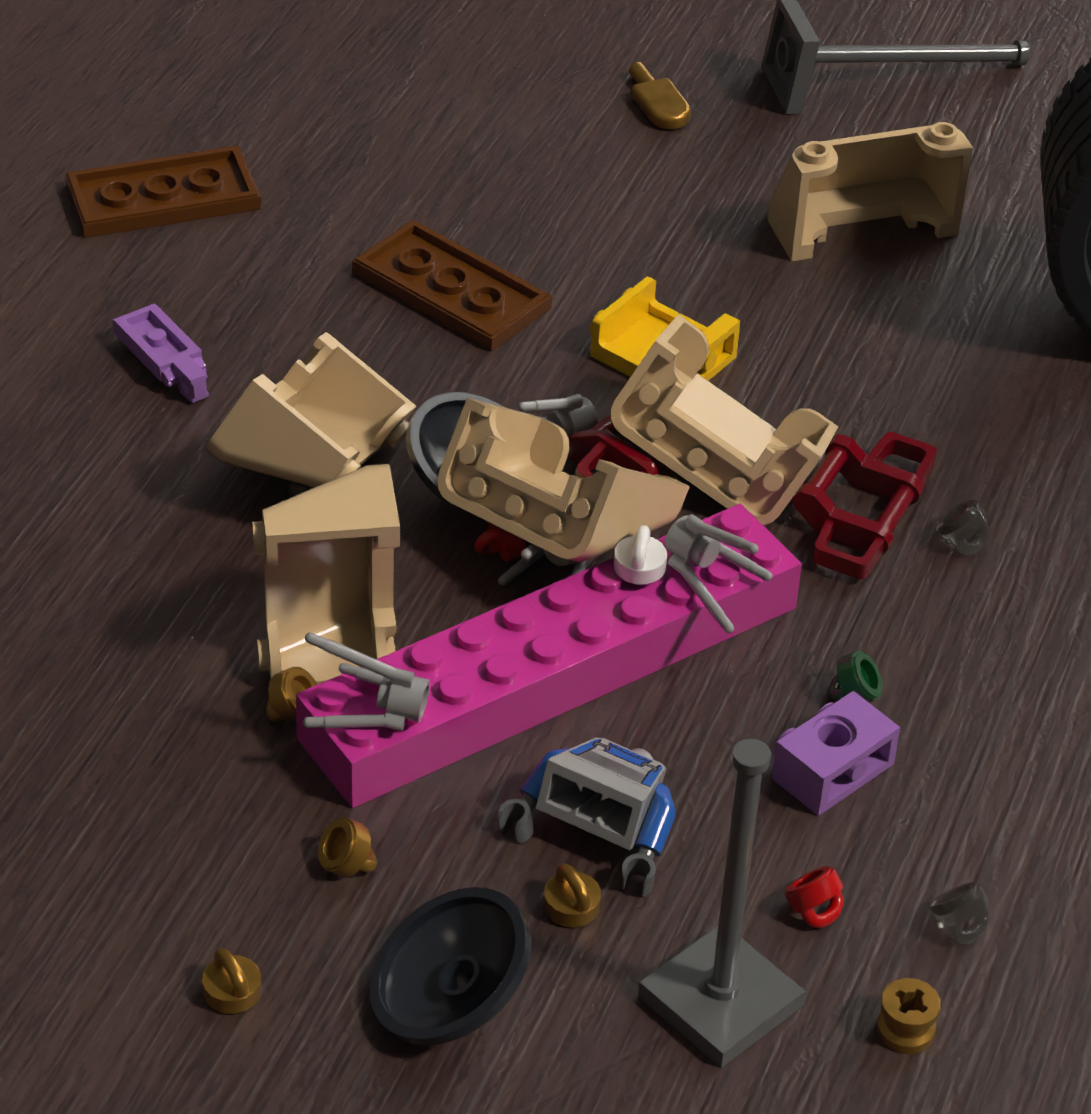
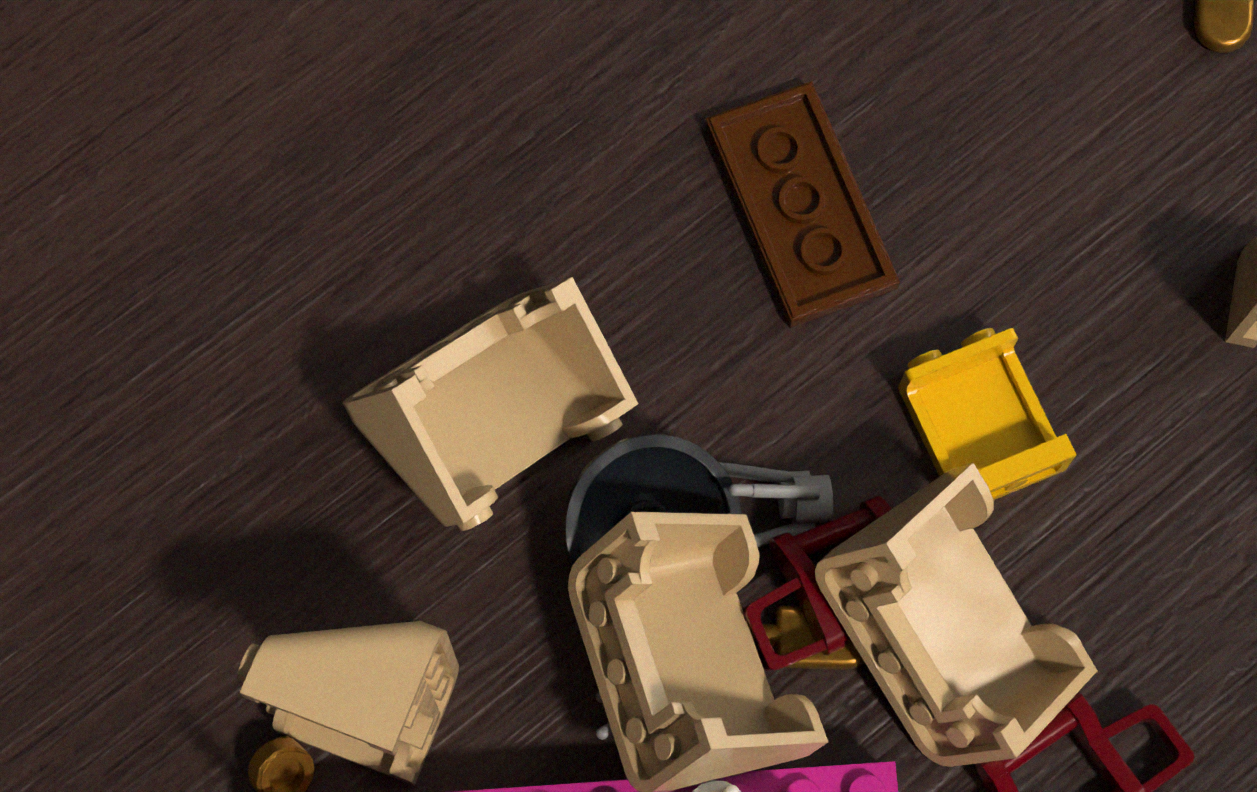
camera: 30 degrees right, 30 degrees up
medium lavender hinge [112,303,209,403] -> none

